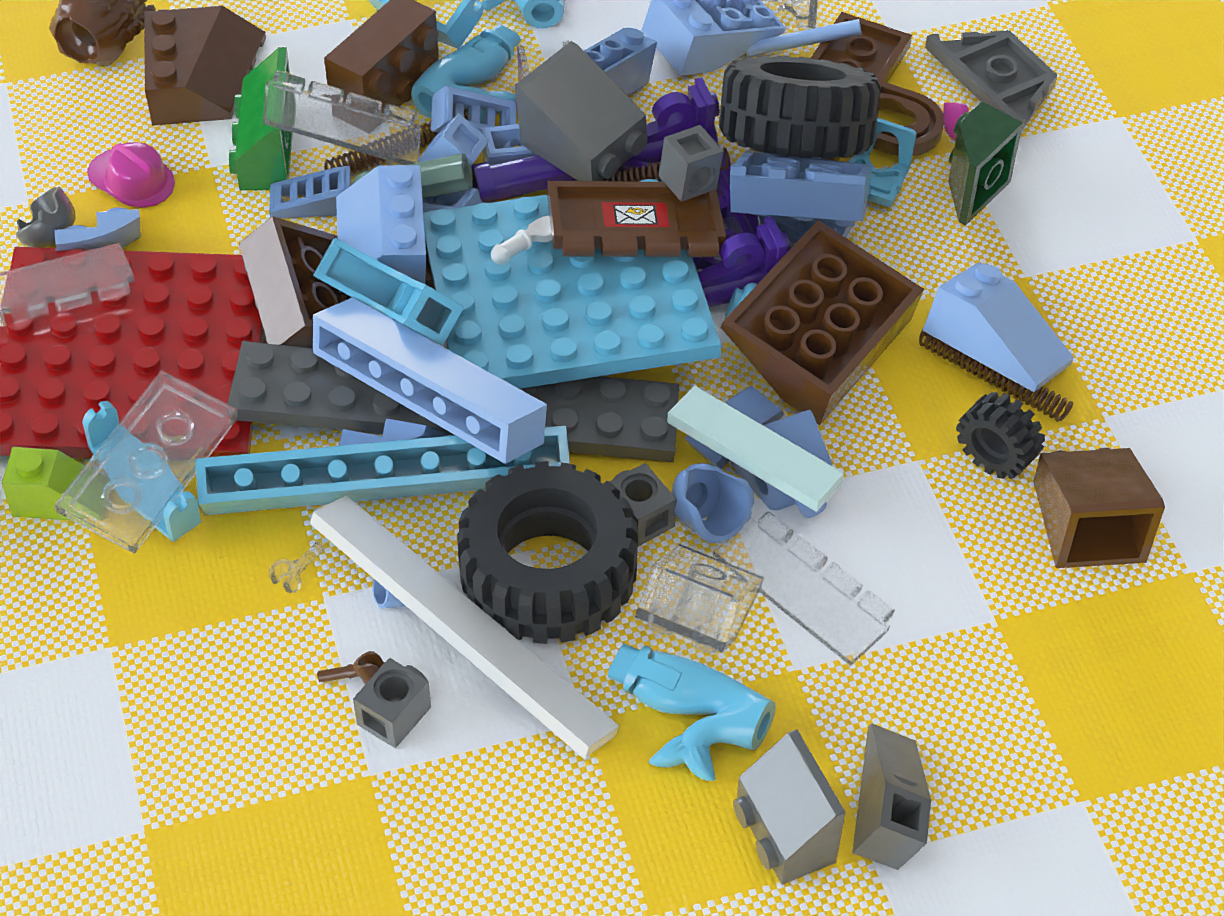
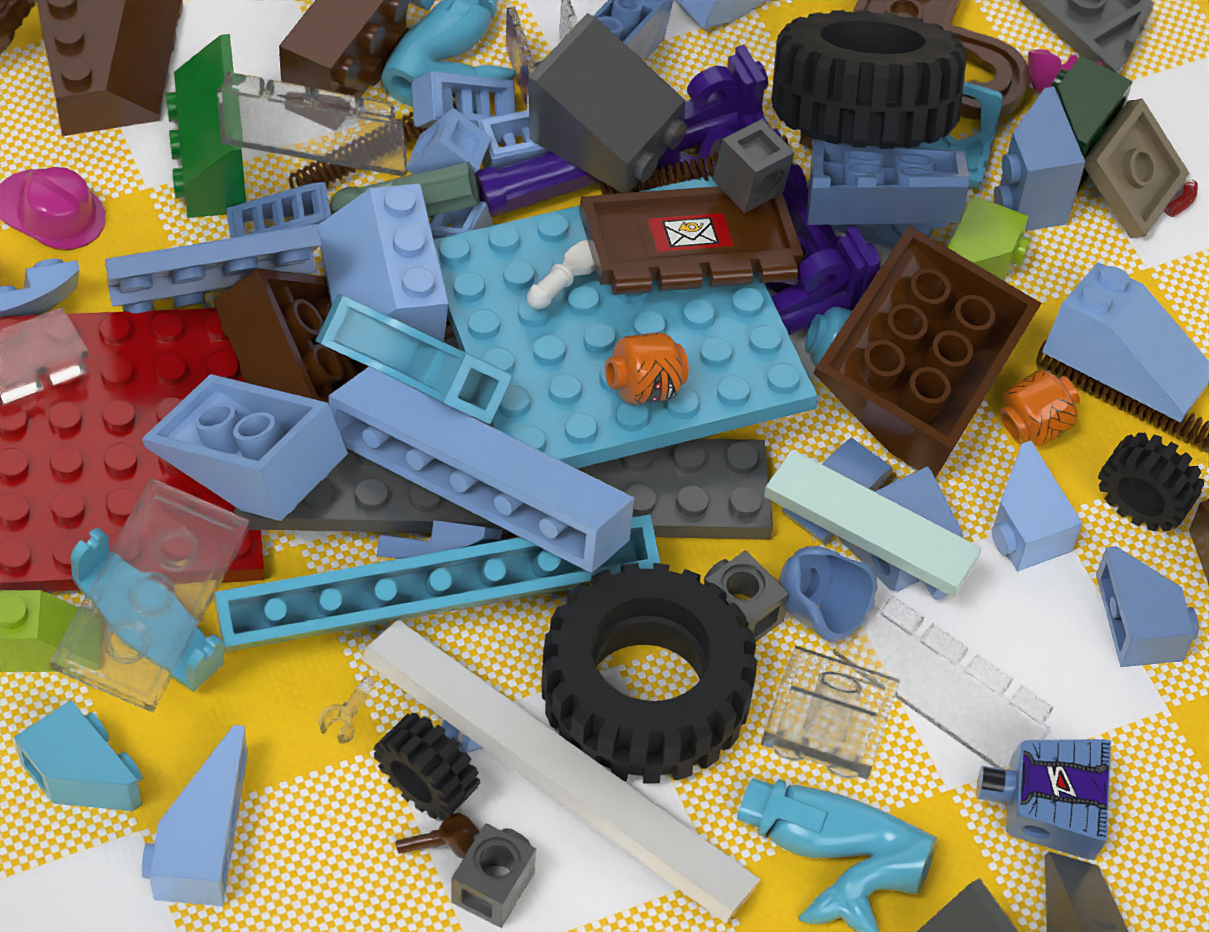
camera: 10 degrees left, 5 degrees up
none -> medium azure slope [14,700,142,811]
none -> medium blue plate [104,224,321,314]
none -> light blue slope [141,725,248,907]
none -> light blue slope [142,374,348,521]
none -> black tyre [373,713,480,820]
none -> orange head [605,332,689,406]
none -> lime slope [947,195,1031,281]
none -> medium blue torso [976,739,1111,860]
none -> light blue slope [992,441,1082,572]
none -> medium blue slope [994,87,1085,231]
none -> orange head [999,370,1080,447]
none -> dark tan plate [1084,98,1190,239]
none -> medium blue slope [1096,546,1198,668]
none -> red leg [1164,179,1198,217]

